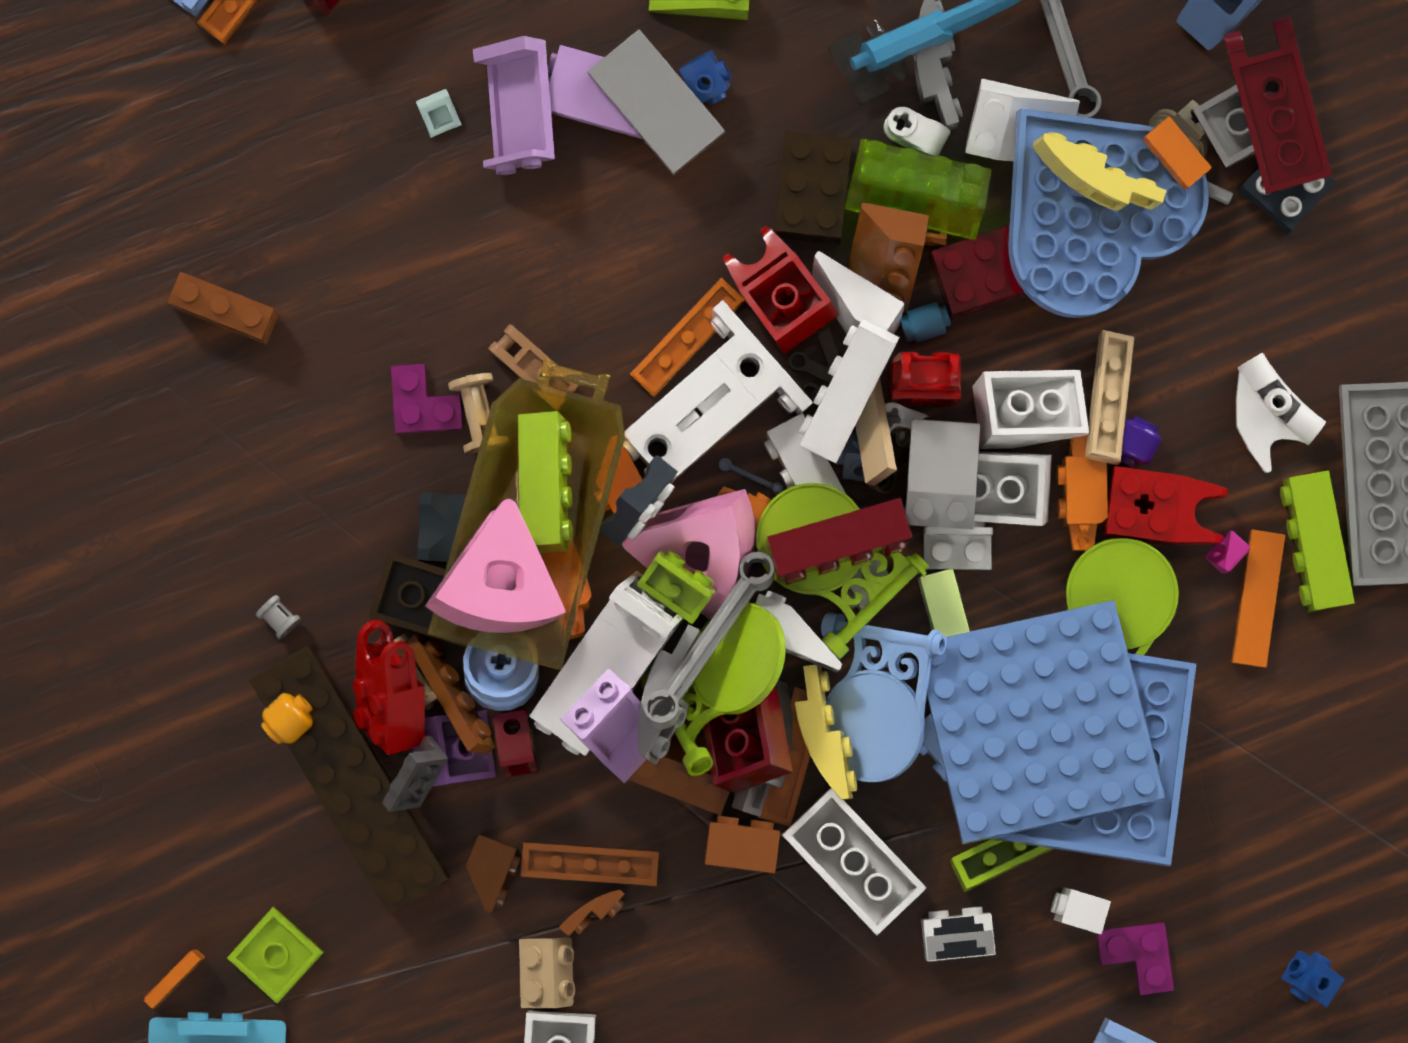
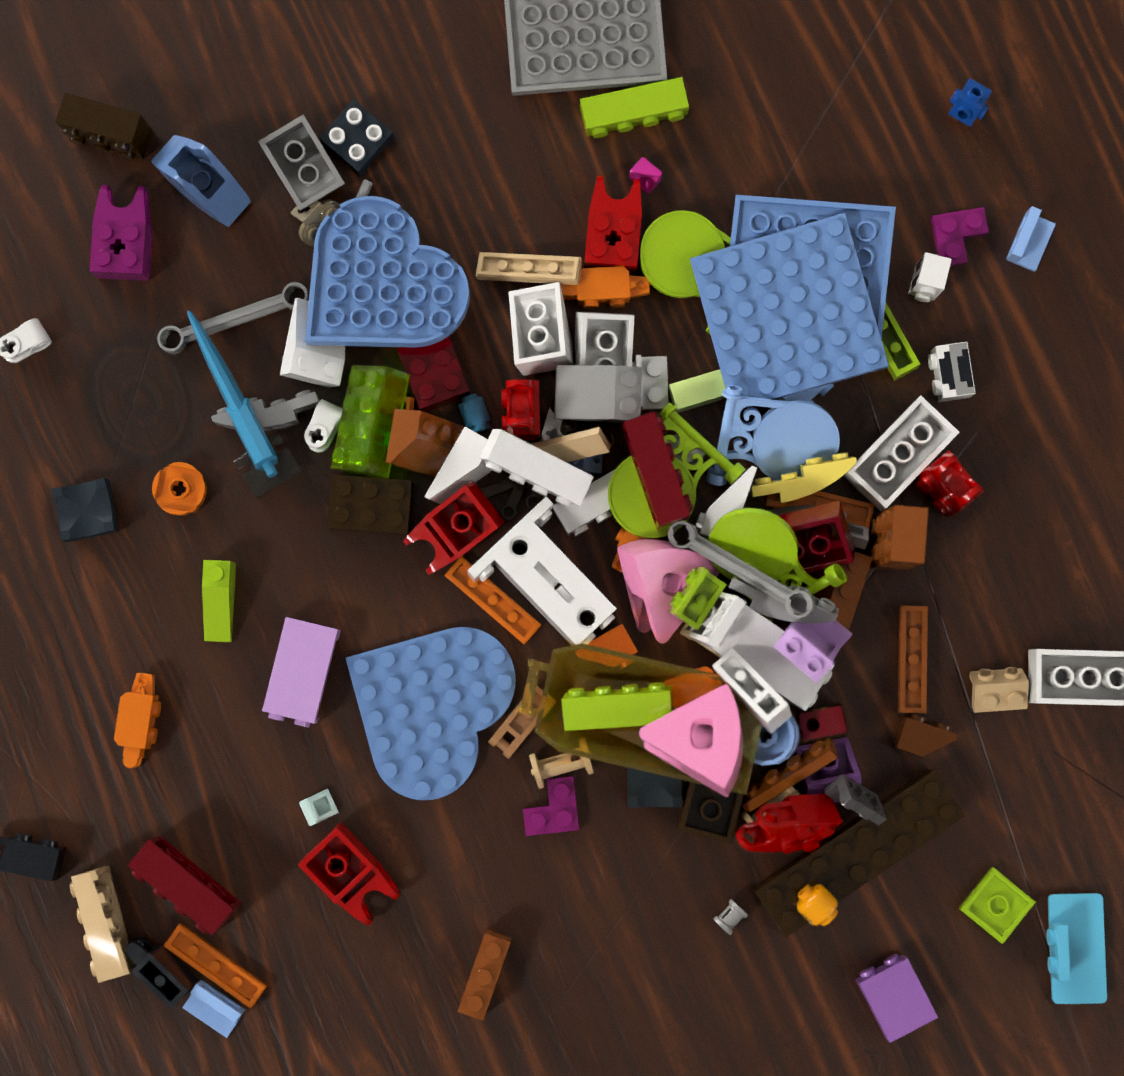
camera: 85 degrees left, 0 degrees up
orange tile [144,949,206,1009] -> none
lavender panel [473,36,555,175] -> none
dark orange slope [559,889,625,936] -> none
light grey tile [587,29,725,176] -> none
black brick [598,455,678,547] -> none
blue brick [679,50,732,106] -> none
sand blue hinge [719,458,784,495] -> none
light yellow slope [1032,132,1166,212] -> none
dark purple head [1121,415,1162,468] -> none
orange tile [1142,116,1212,191] -> none
dark red hinge [1223,16,1332,194] -> none
orange tile [1231,529,1285,668] -> none
white pin [1236,353,1326,473] -> none
none -> red brick [298,822,401,926]
none -> medium blue plate [346,627,516,800]
none -> white slope [712,648,792,734]
none -> medium lavender brick [855,954,938,1043]
none -> red brick [915,450,984,517]

